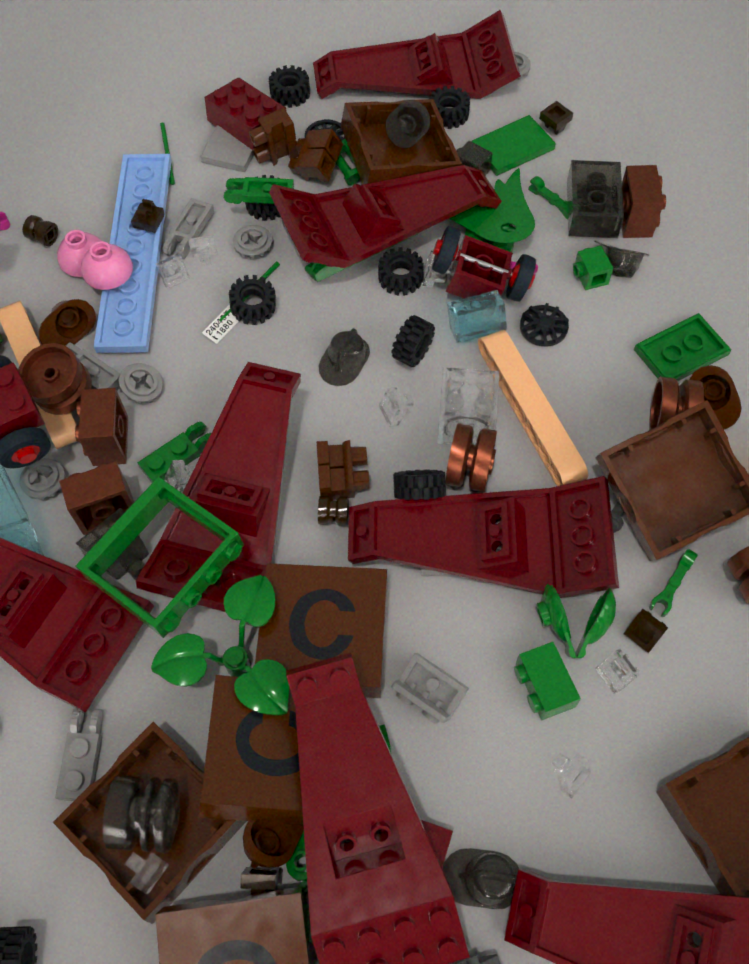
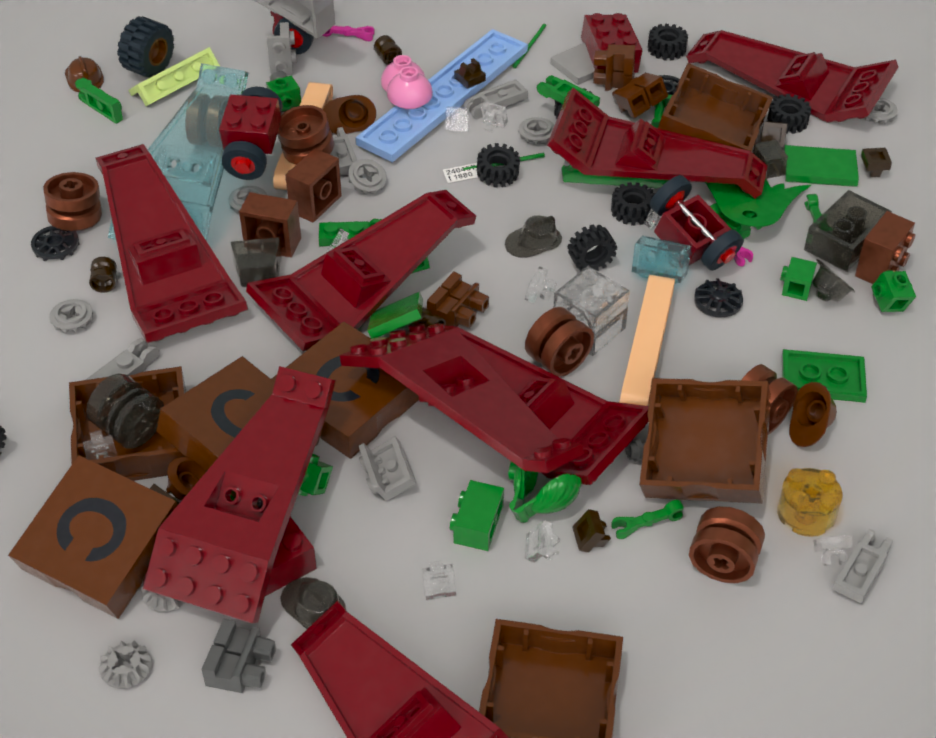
camera: 35 degrees right, 15 degrees down
green window [75,476,244,638] -> none
green plant [151,575,290,715] -> none
clear smoke piece [385,100,430,148] -> none
black tyre [393,469,446,500] -> none
none -> dark red wing [339,323,584,473]
none -> green tile [367,292,423,339]
none -> dark brown tile [760,121,787,147]
none -> green brick [871,270,916,312]

